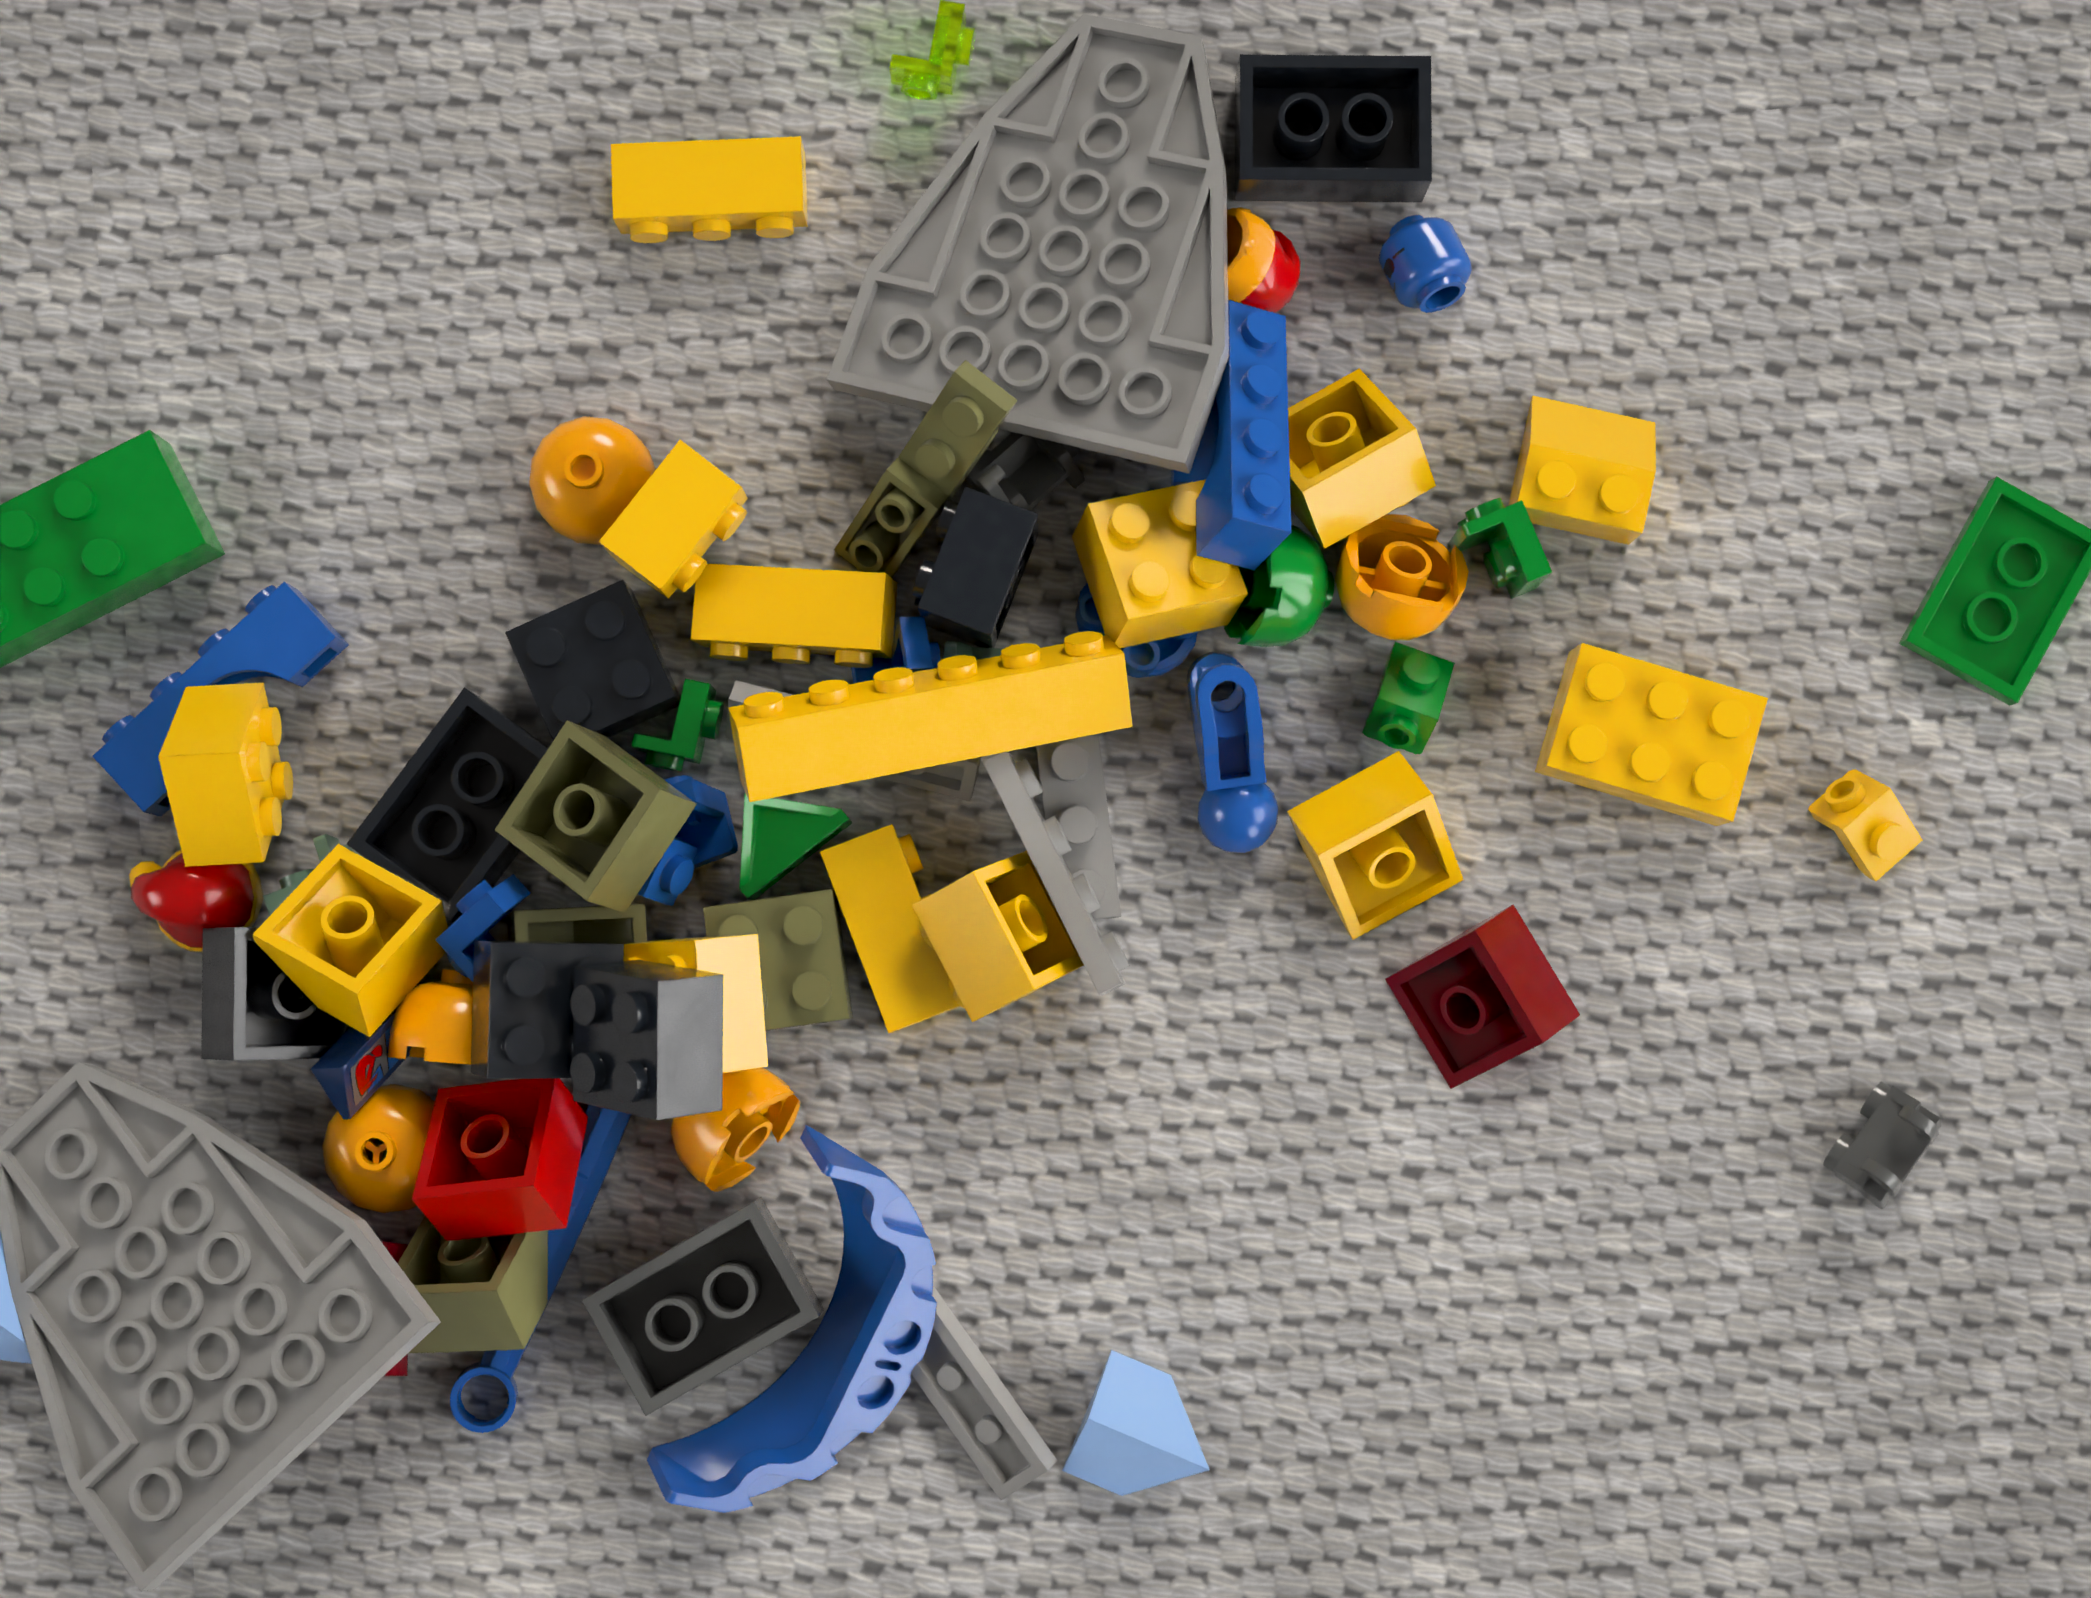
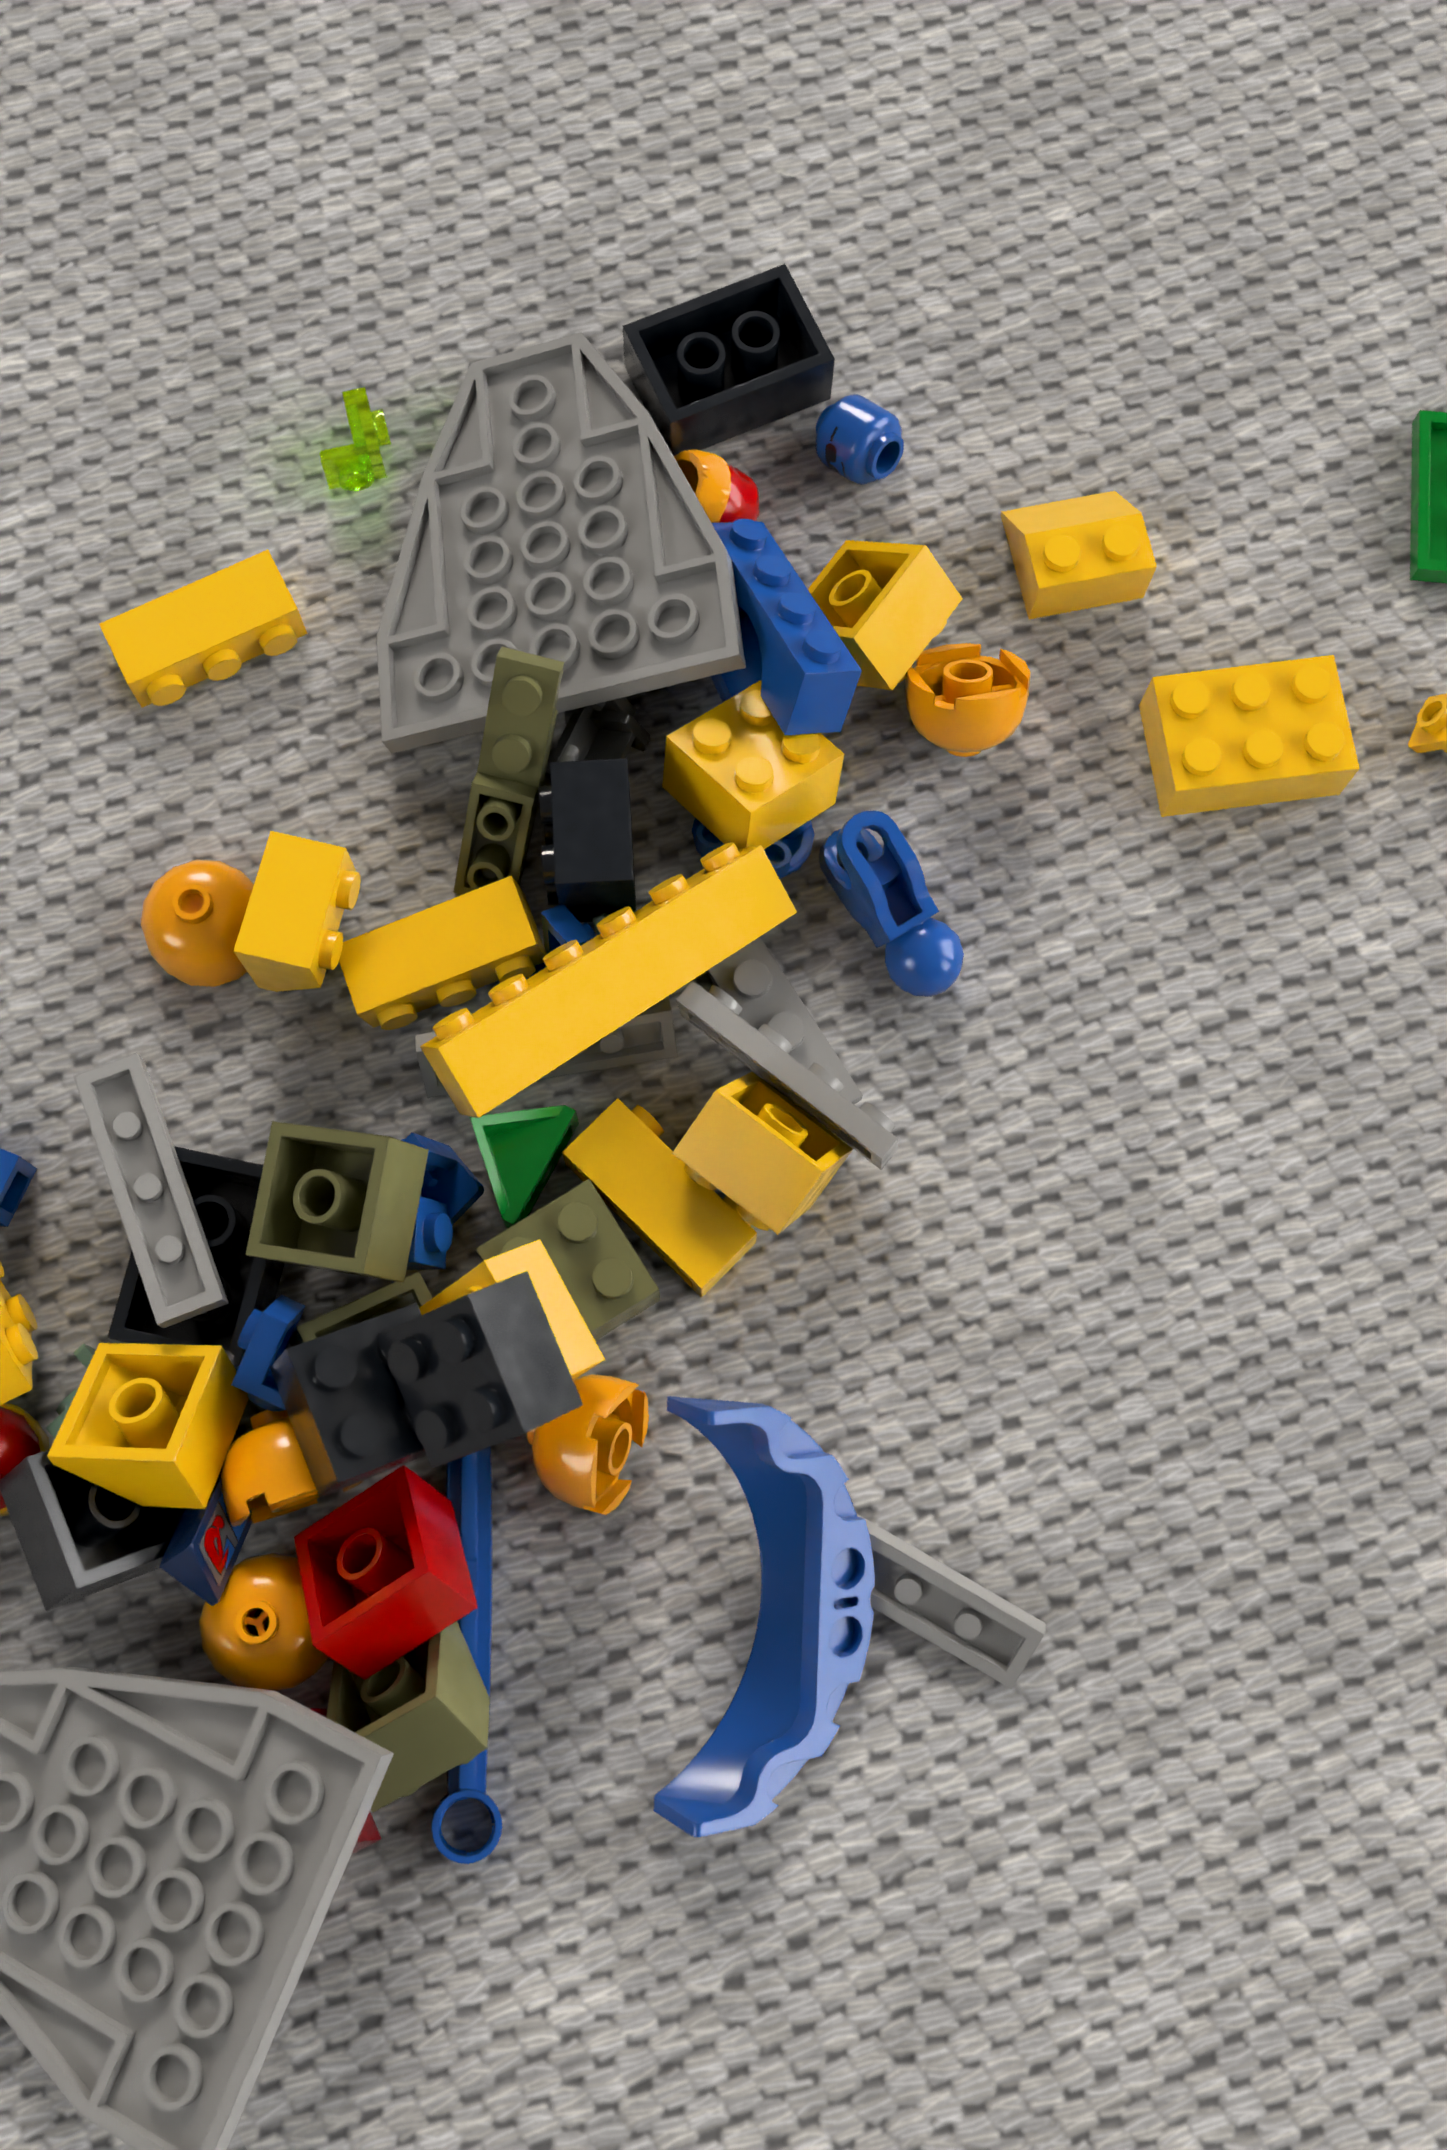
camera: 25 degrees left, 10 degrees down
black brick [505,580,681,741] -> none
dark grey brick [582,1197,824,1416] -> none
green bracket [631,678,724,772] -> none
light blue slope [1062,1350,1210,1496] -> none
green cylinder [1224,525,1334,647] -> none
yellow slope [1287,751,1464,940] -> none
green bracket [1362,642,1455,754] -> none
dark red slope [1385,904,1580,1089] -> none
green bracket [1448,498,1552,599] -> none
none -> light grey plate [73,1052,228,1328]

